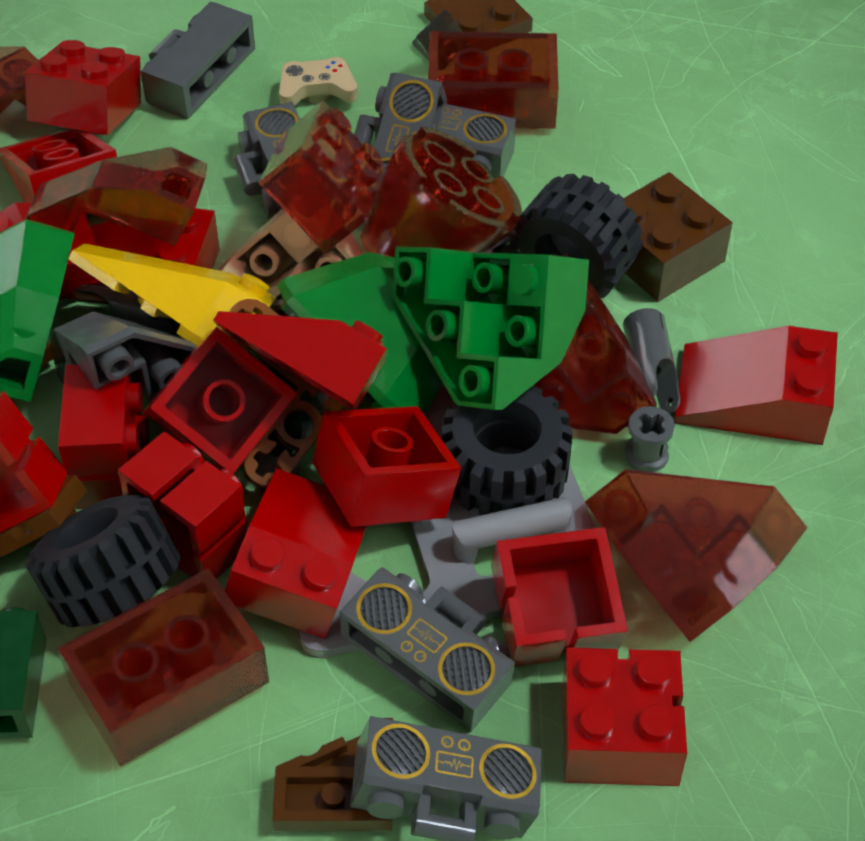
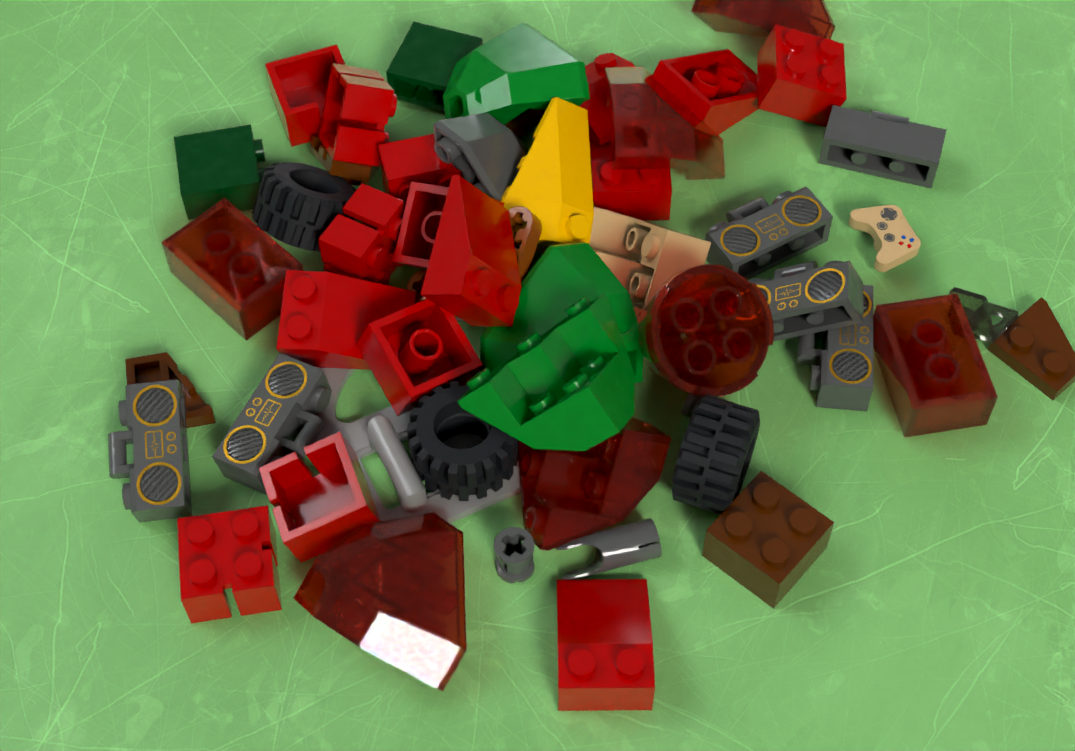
camera: 80 degrees right, 5 degrees up
clear red brick [259,100,384,254] -> none

